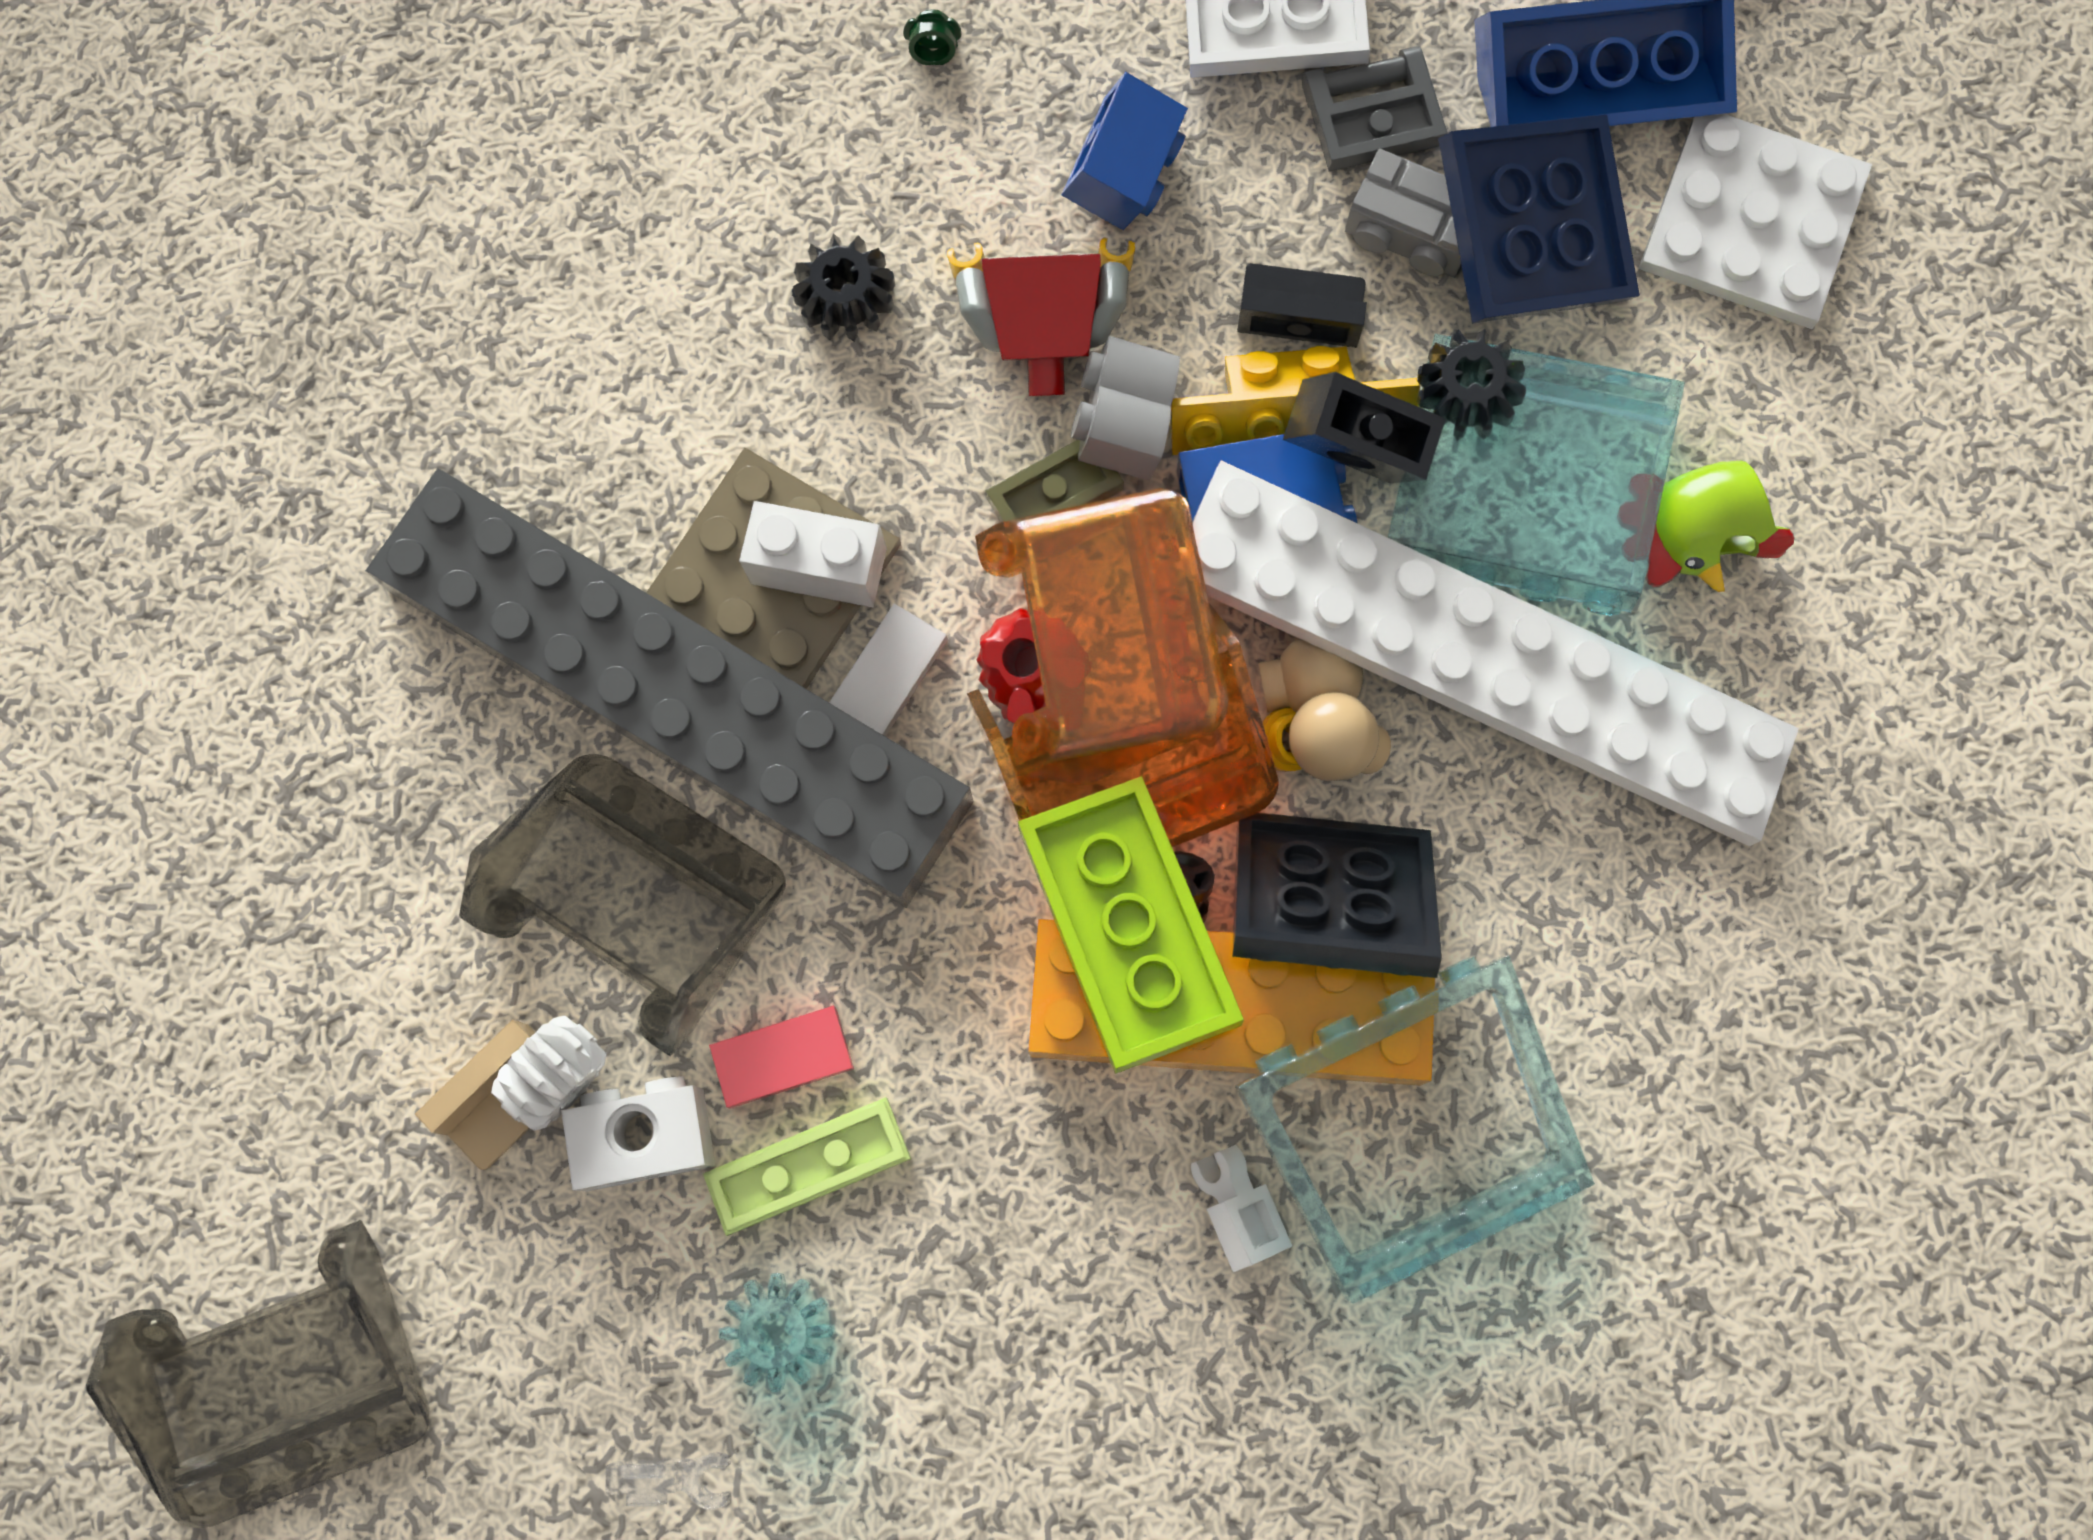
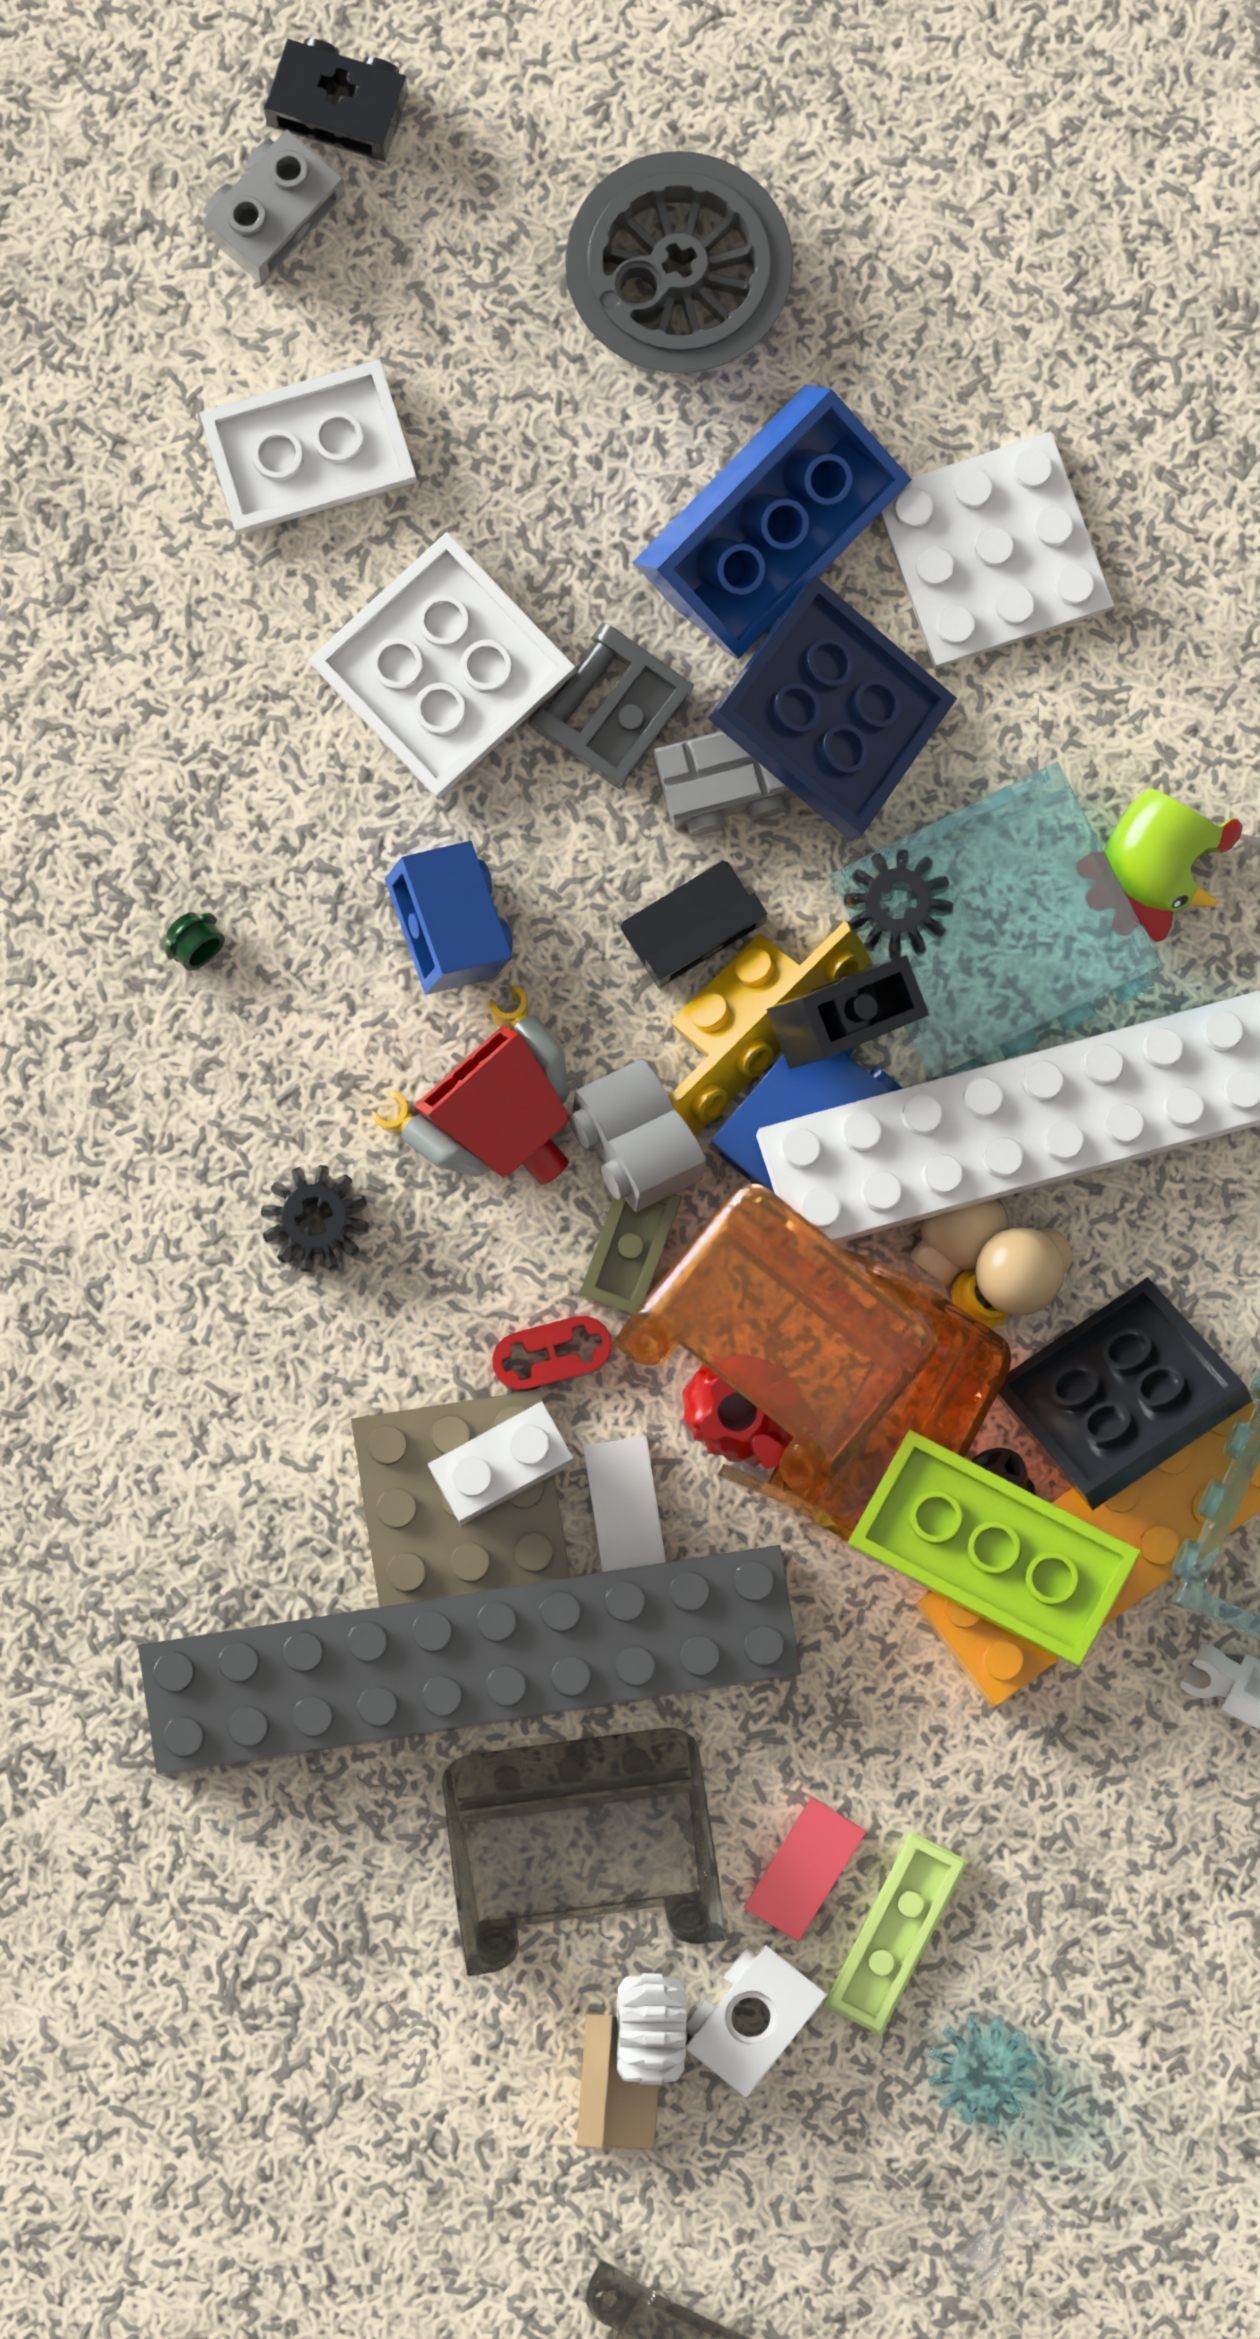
camera: 50 degrees left, 5 degrees up
none -> red beam [492,1316,611,1392]

